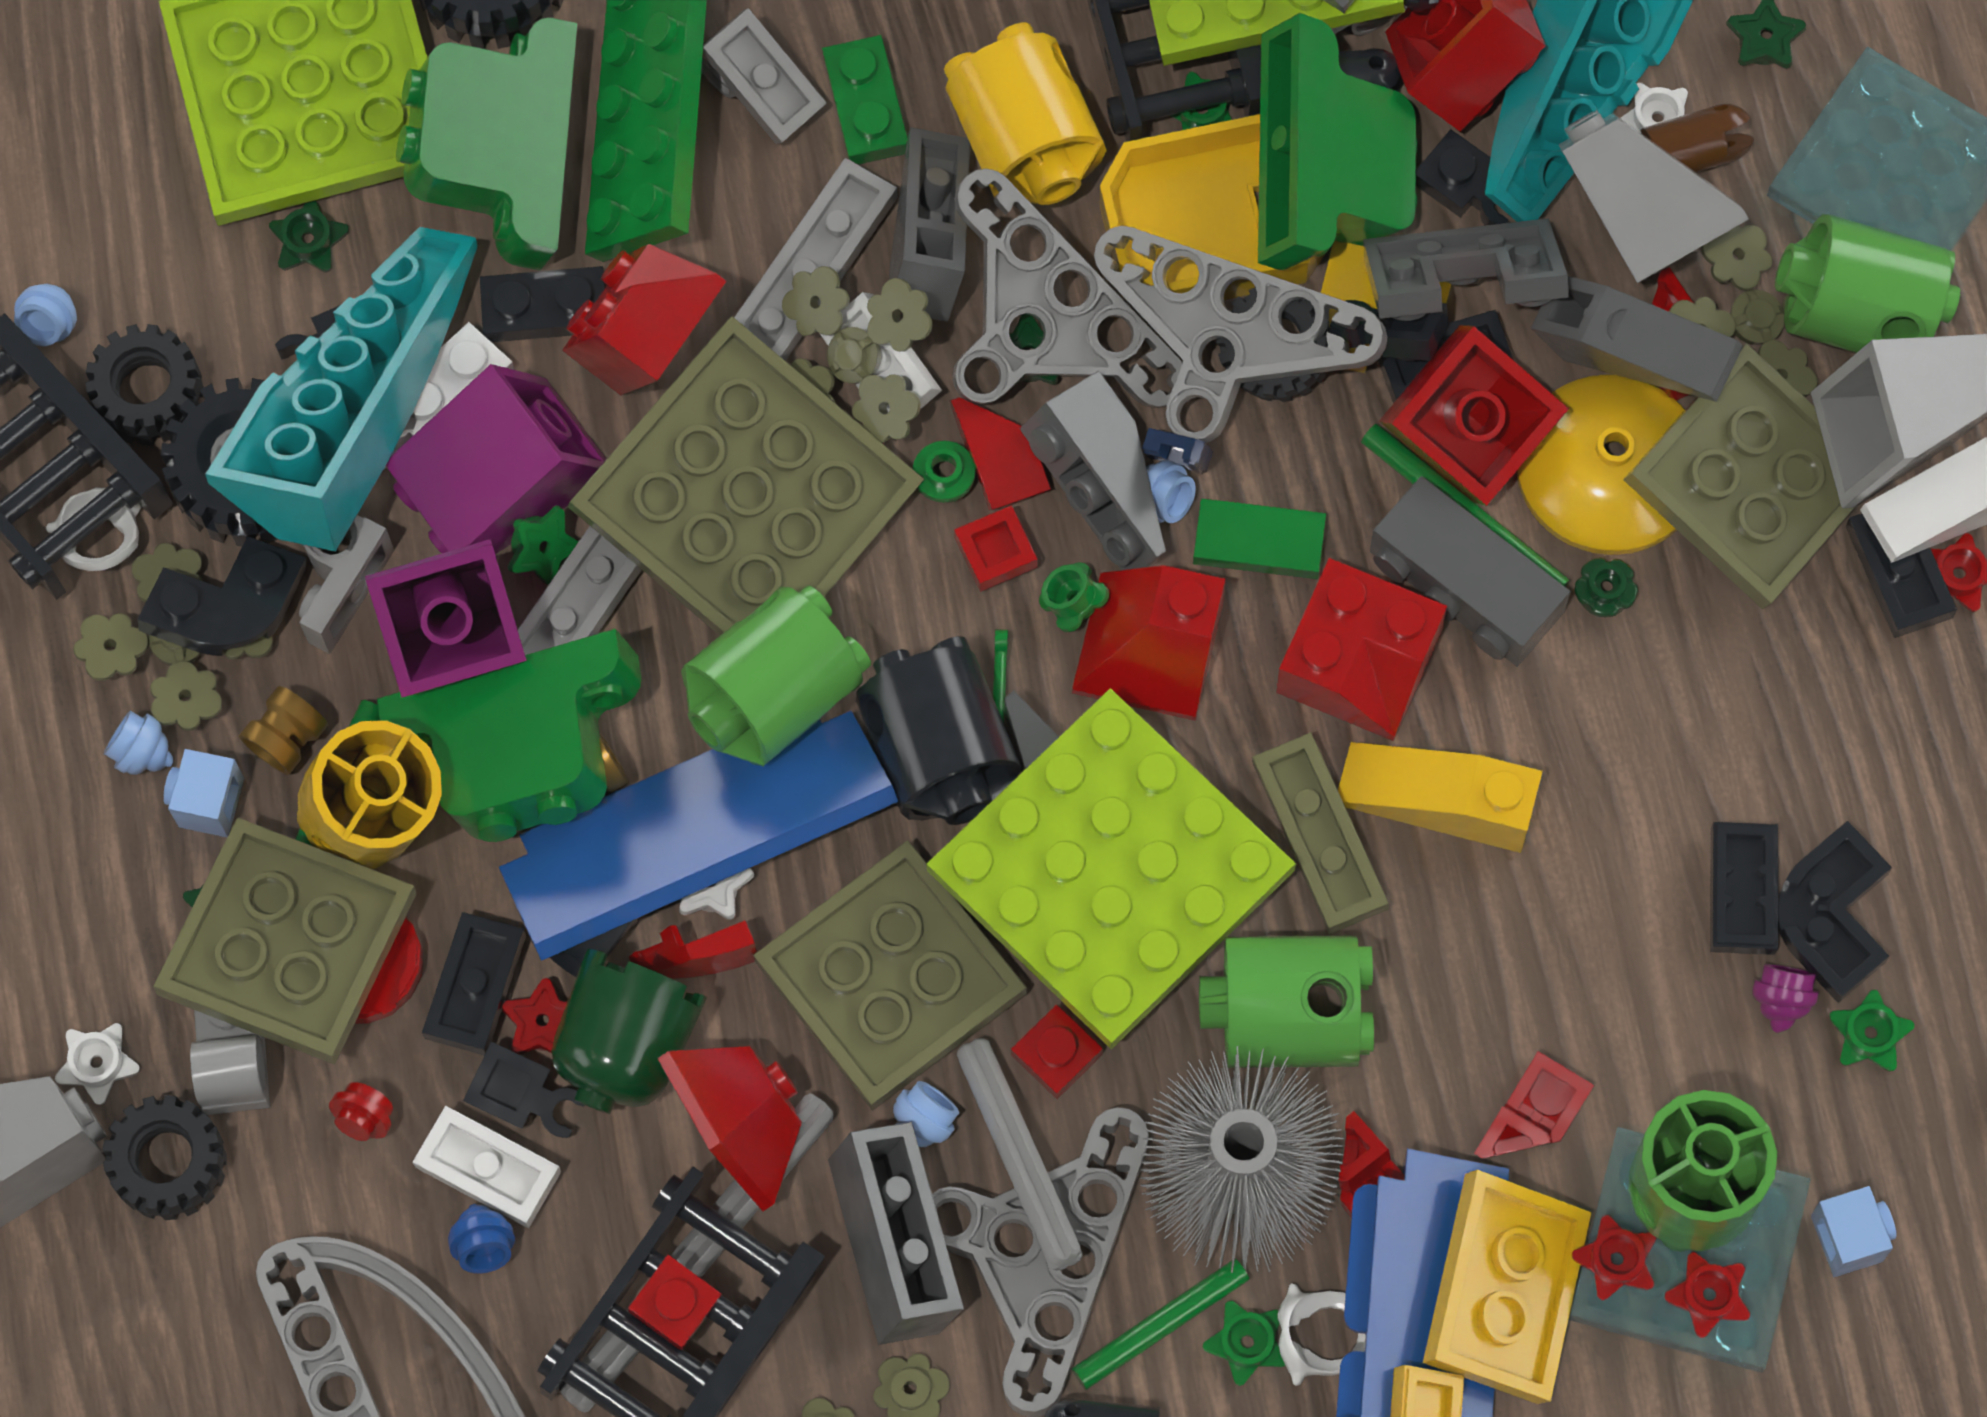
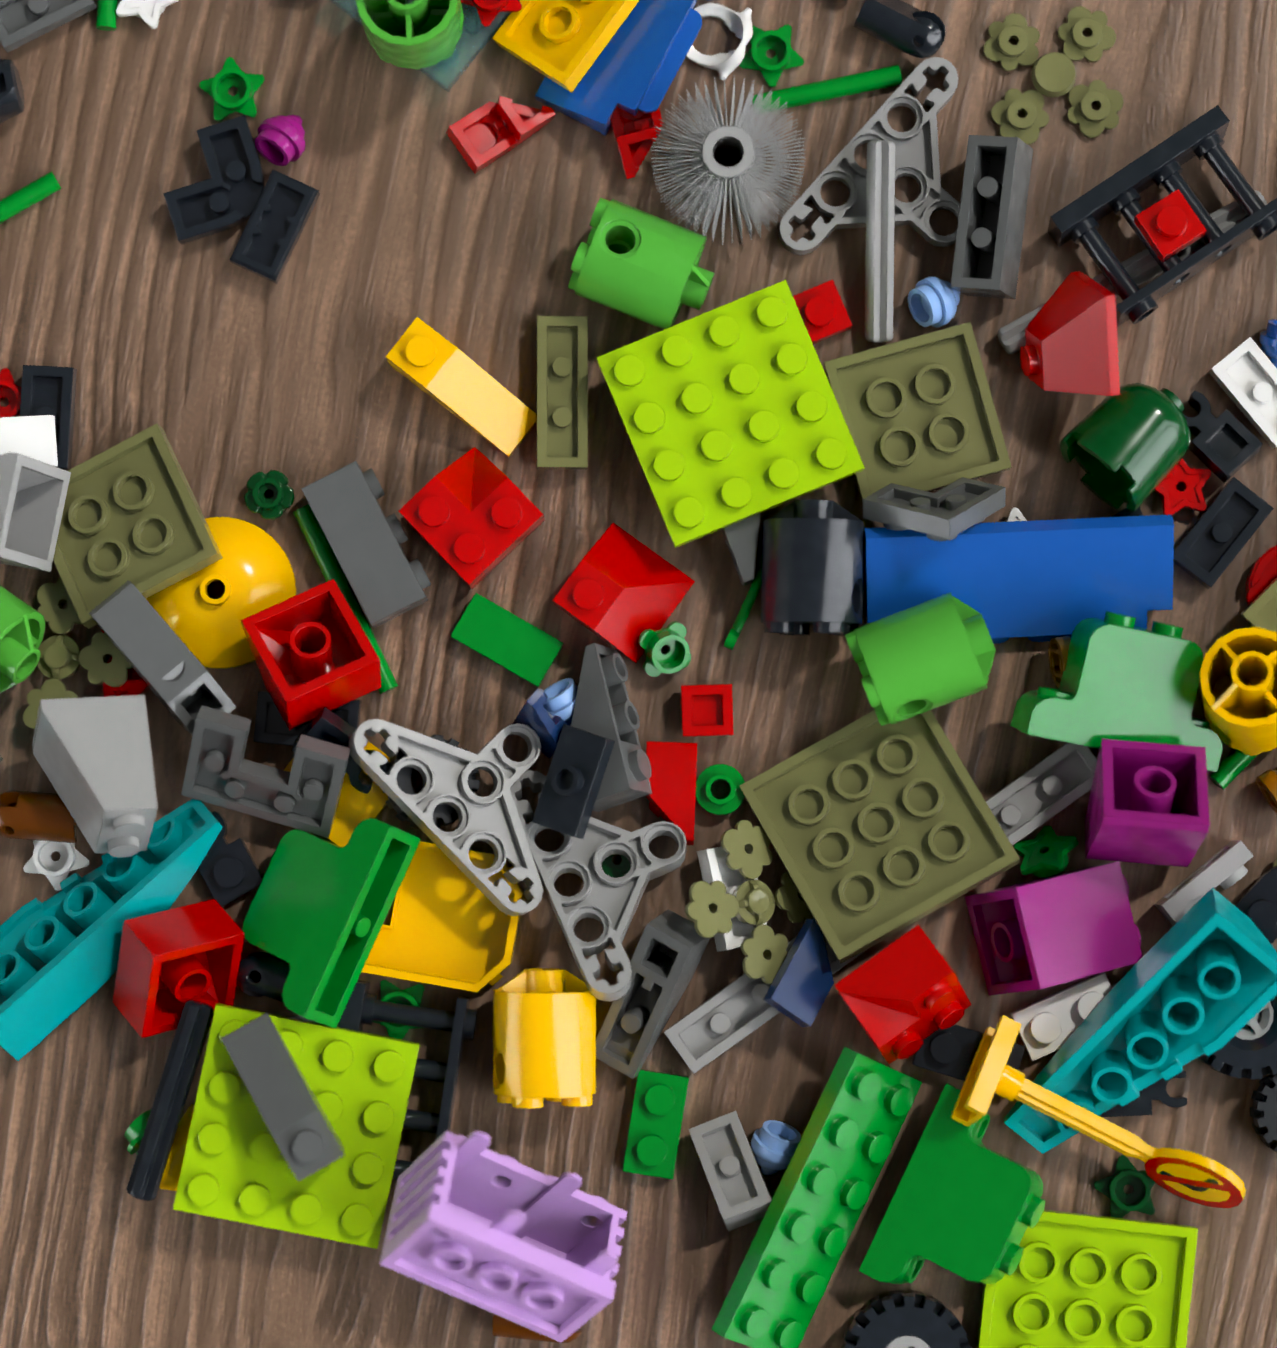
camera: 160 degrees left, 15 degrees up
red slope [629,920,757,979] -> none
none -> black plate [532,724,615,839]
none -> light blue plate [750,1120,801,1175]
none -> dark blue tile [763,918,834,1027]
none -> dark grey plate [863,477,1006,541]
none -> yellow piece [950,1015,1246,1208]

